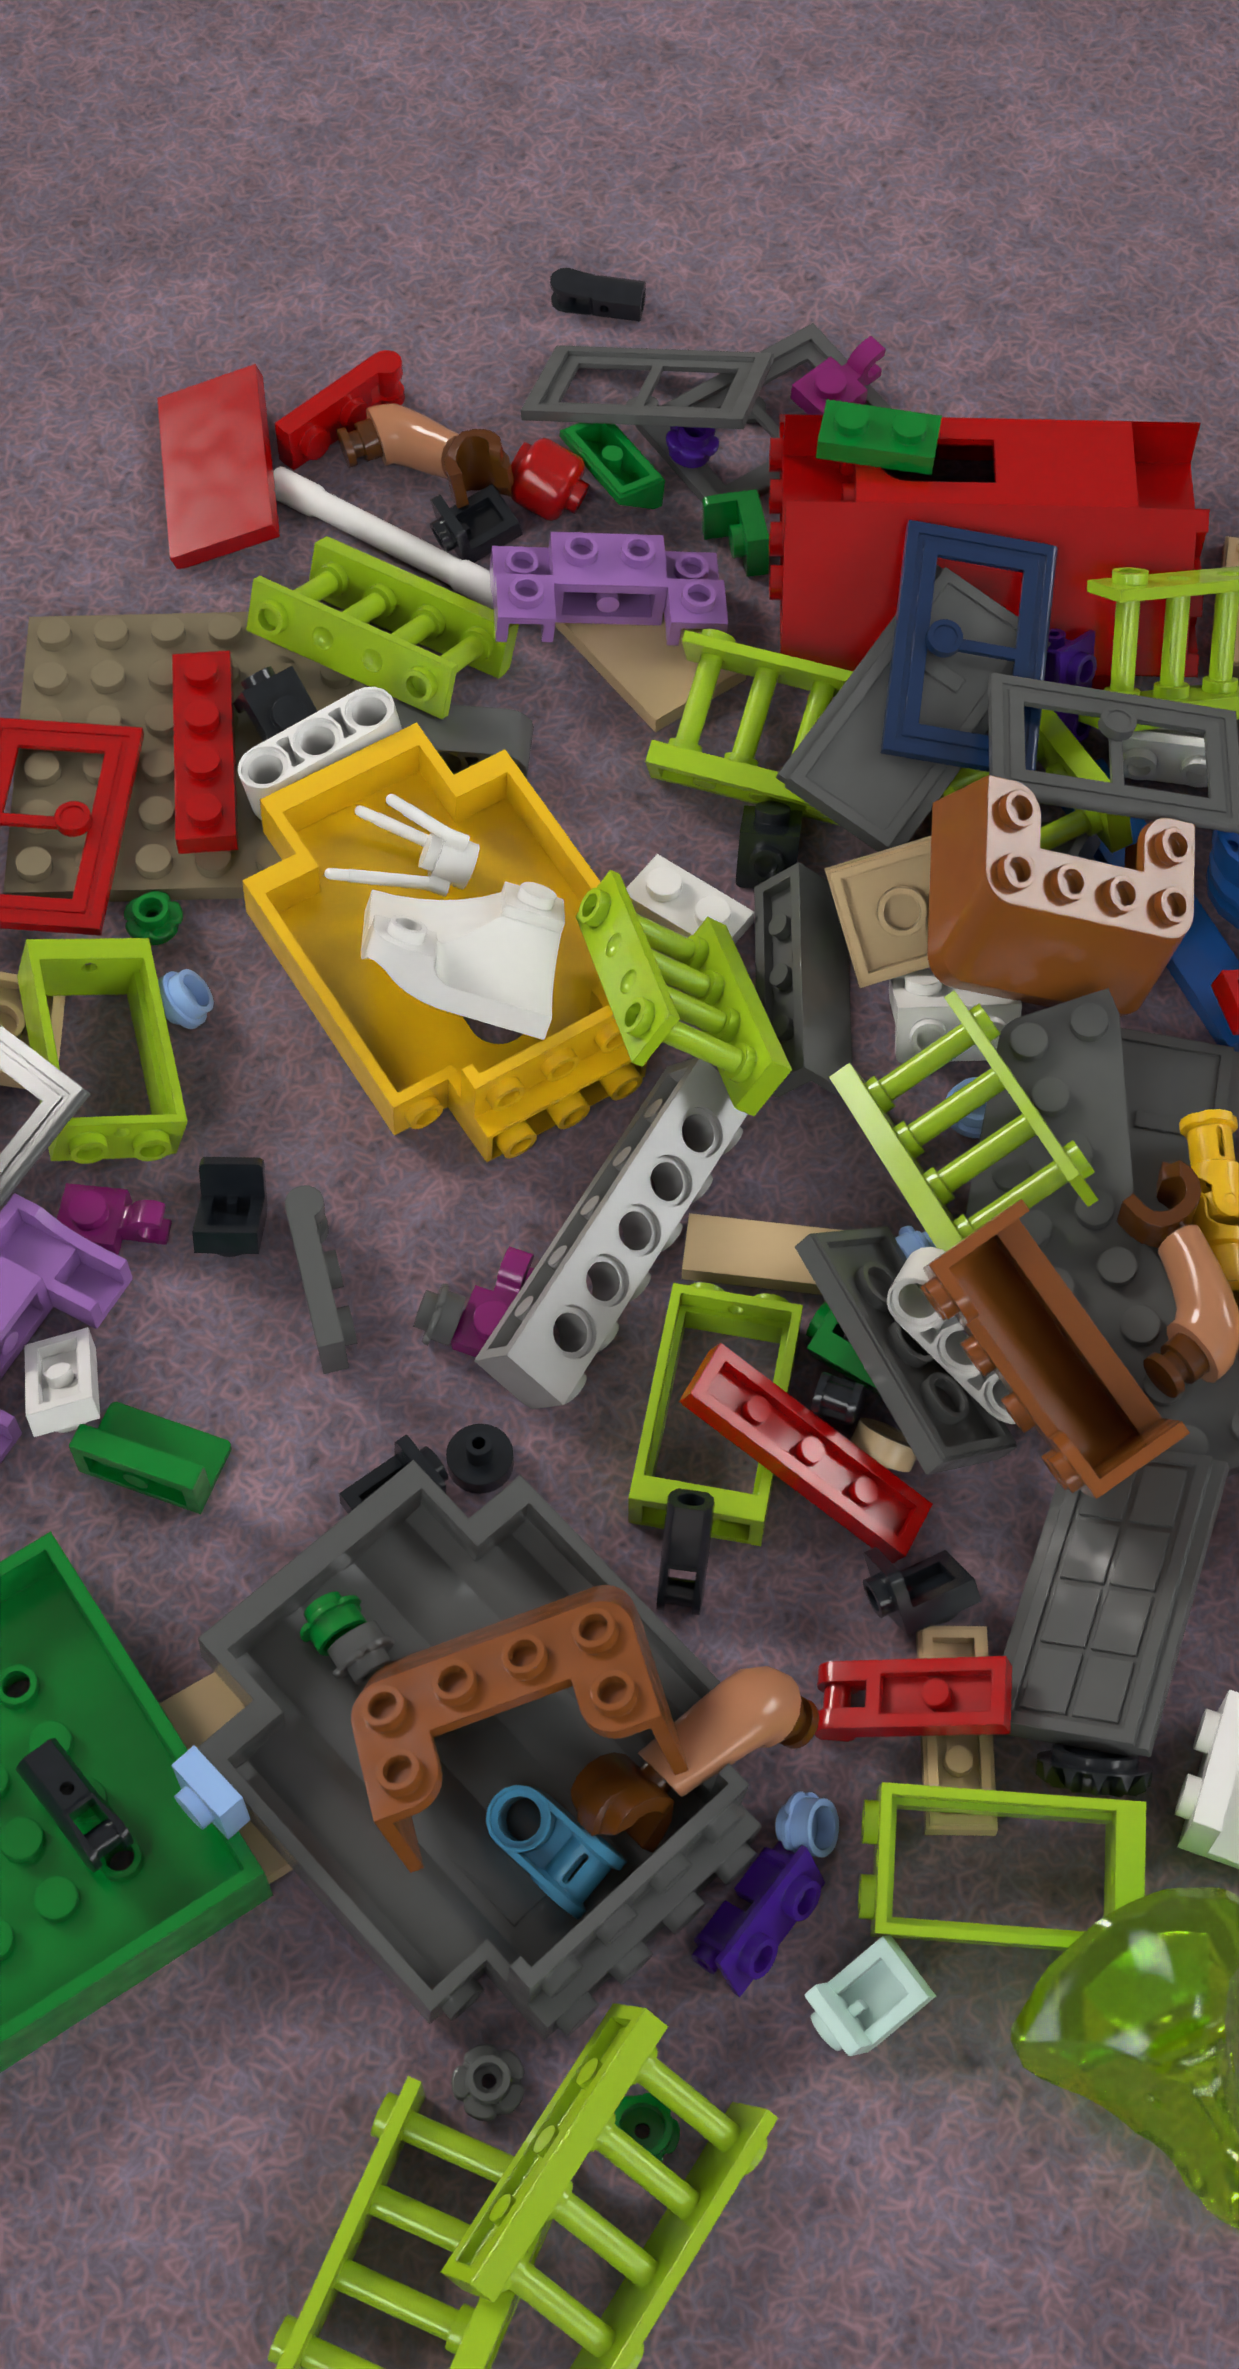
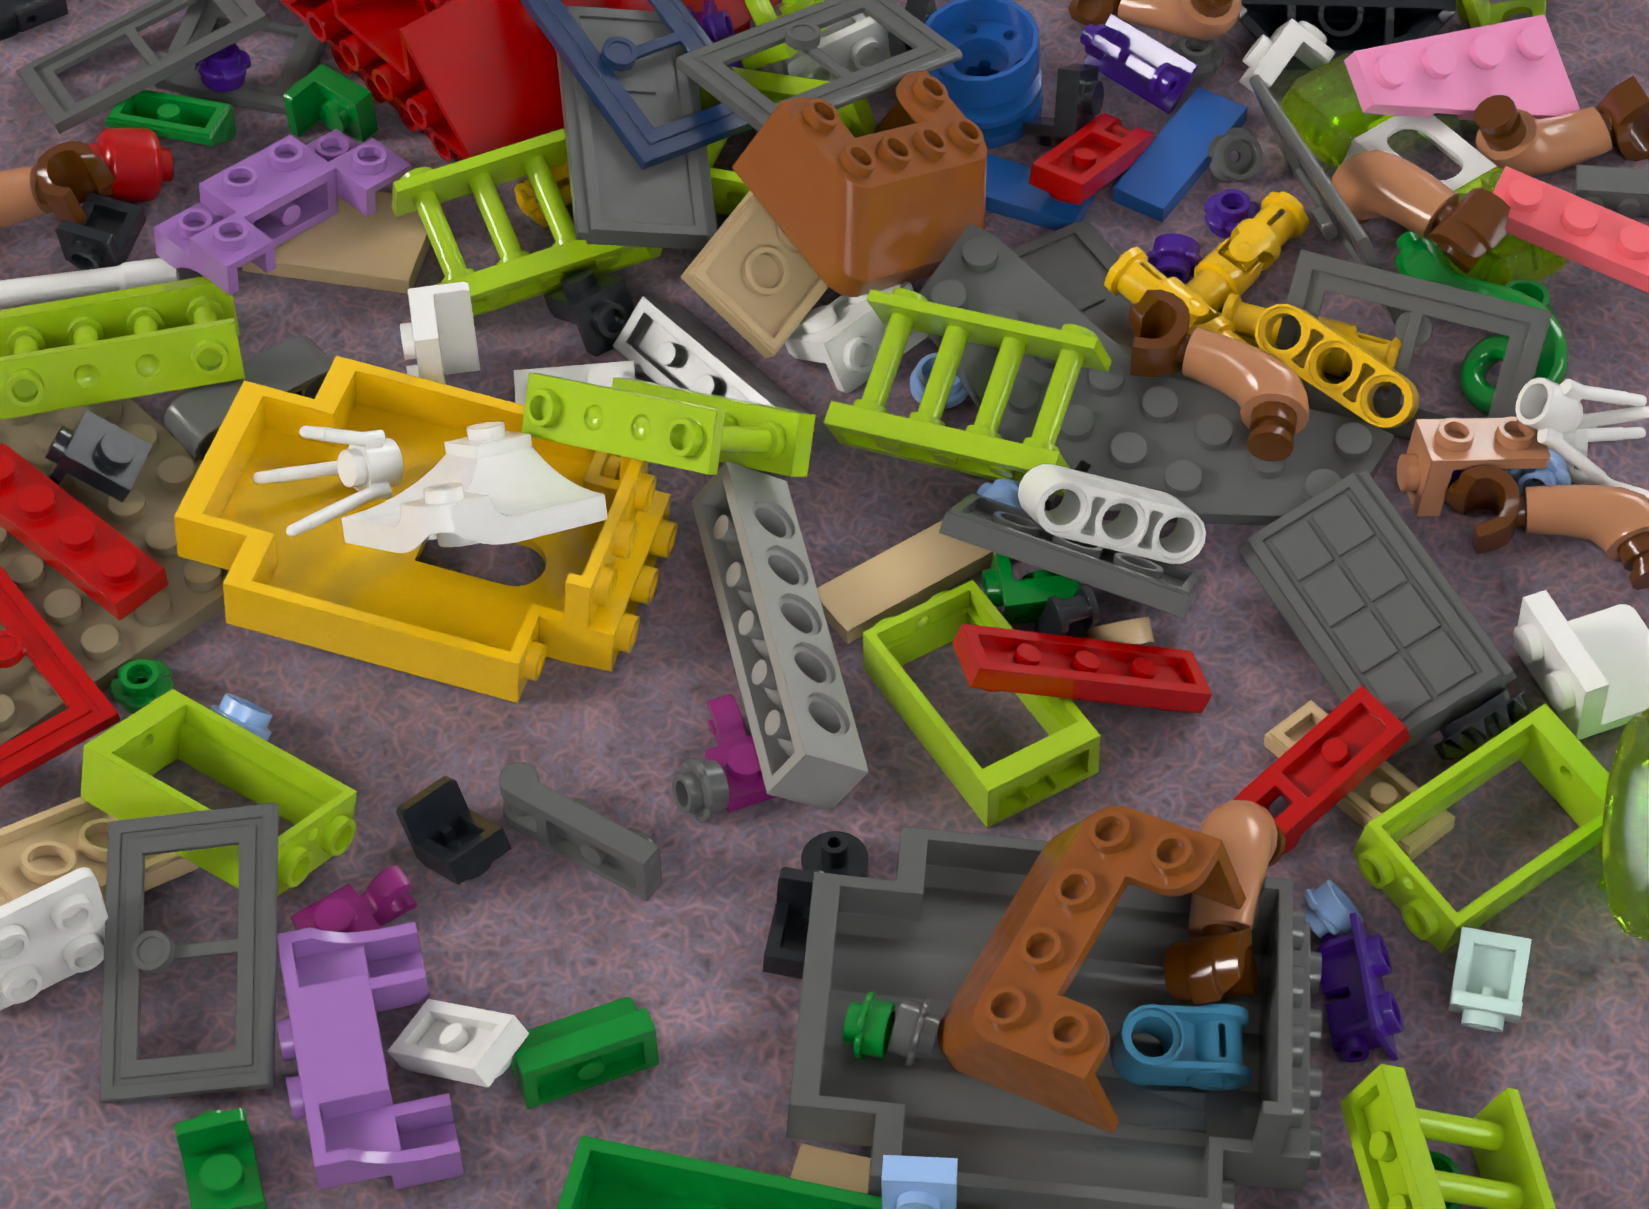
camera: 40 degrees left, 10 degrees down
white beam [238,687,402,820] -> none
black bar [656,1488,715,1616] -> none
black bracket [863,1547,981,1636] -> none
dark orange windscreen [920,1199,1190,1499] -> none
none -> white bracket [400,282,480,384]

